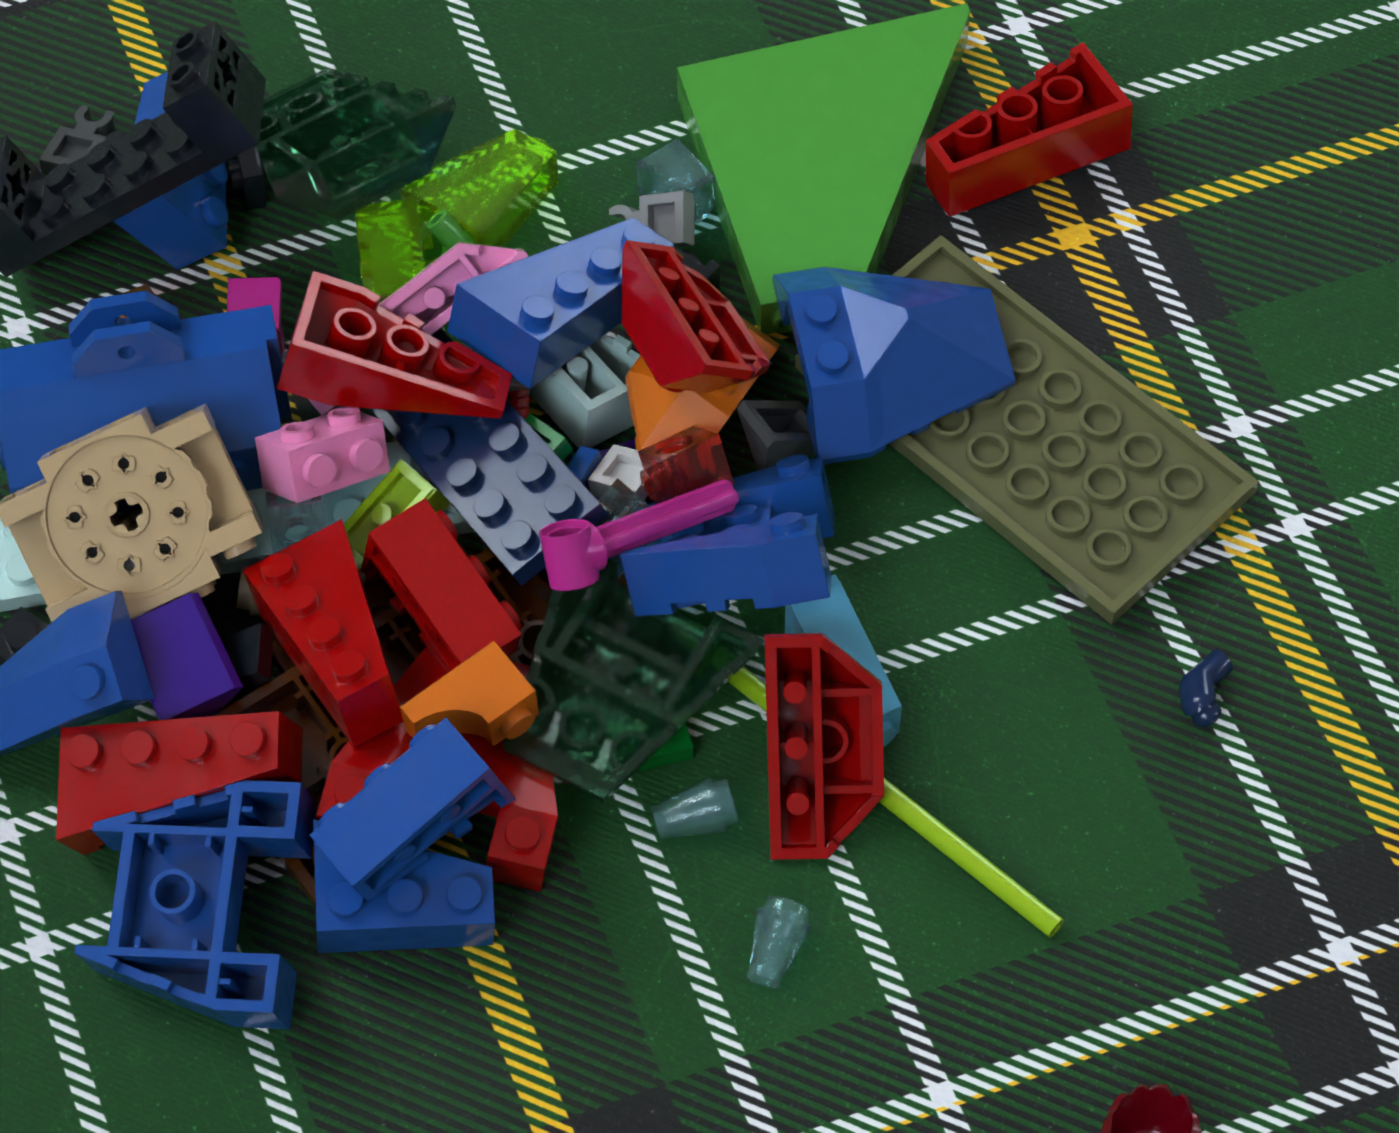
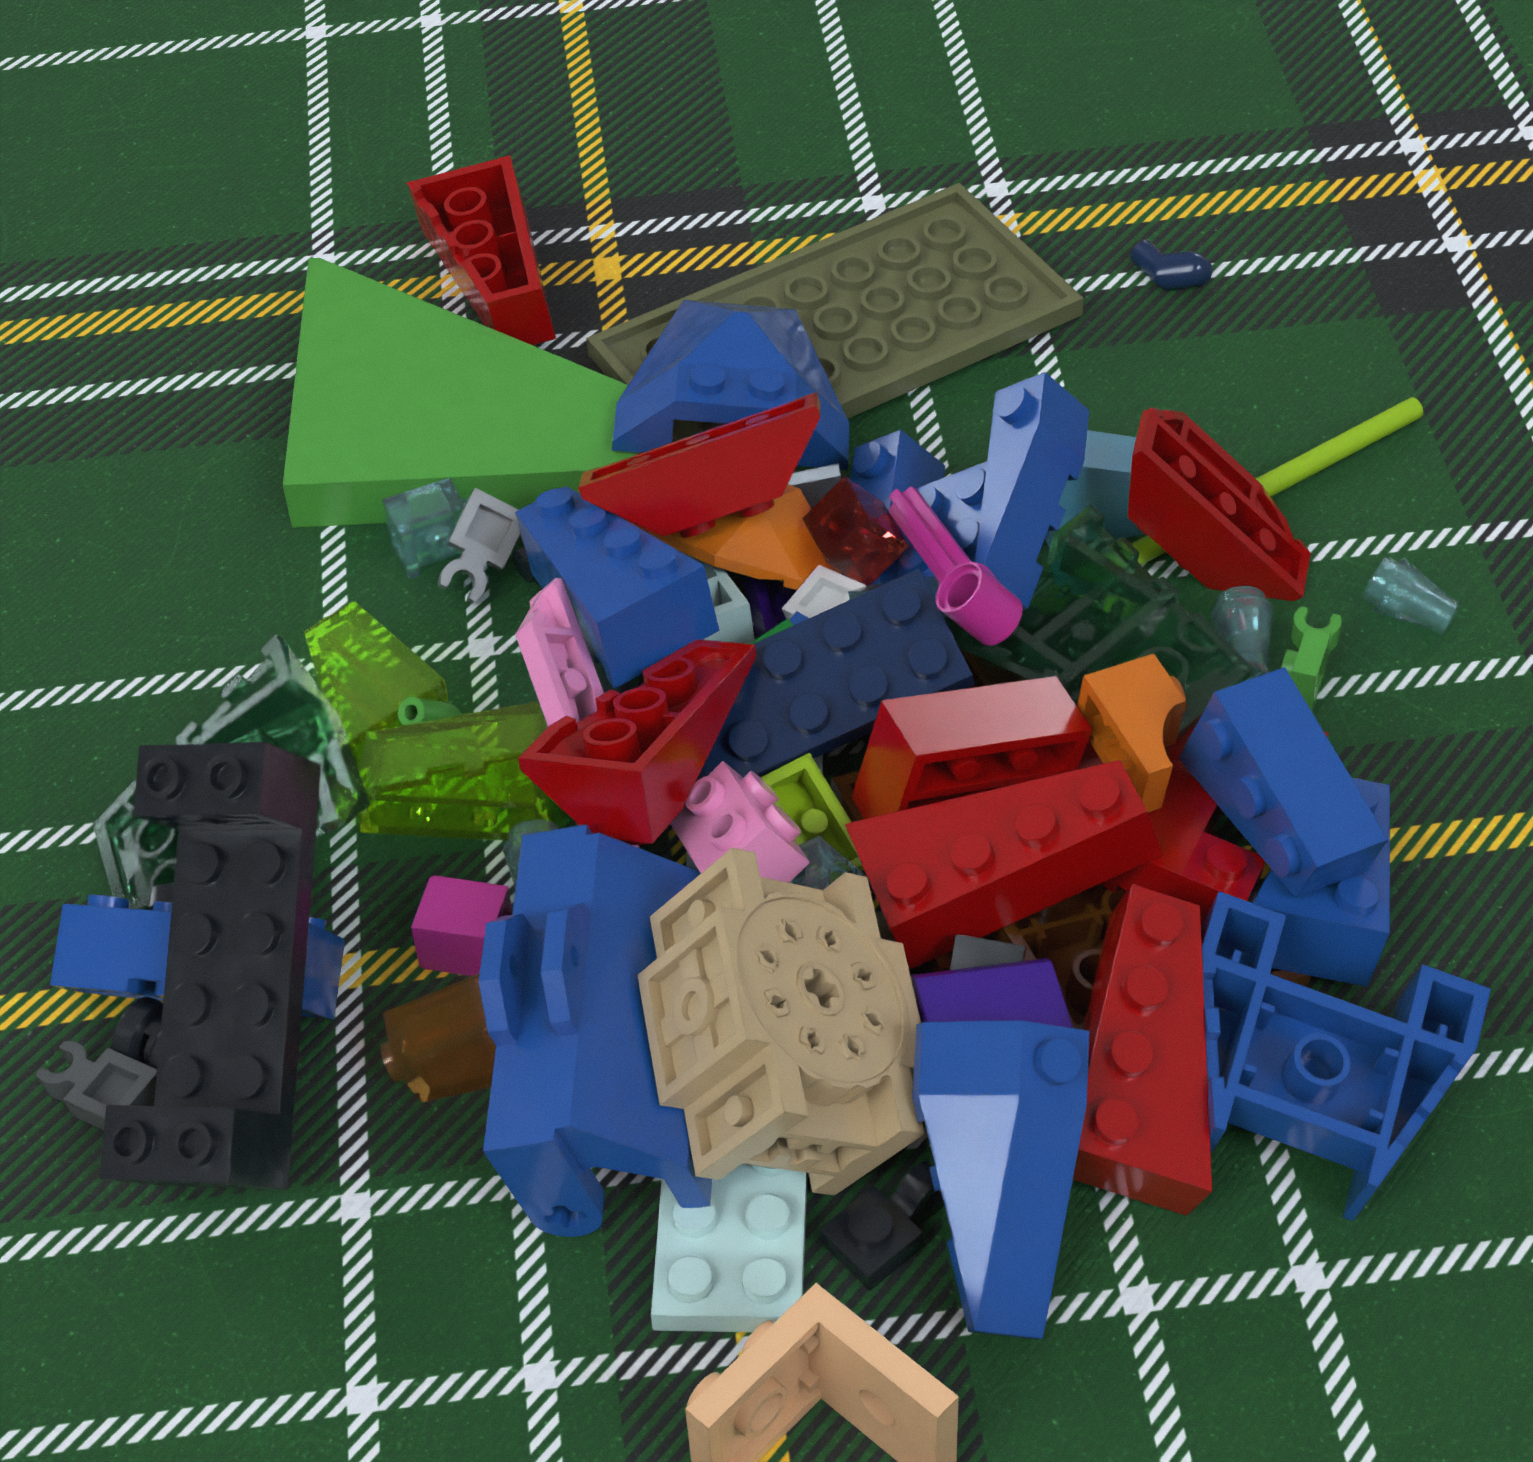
camera: 75 degrees left, 10 degrees down
none -> bright green plate [1281,606,1342,711]

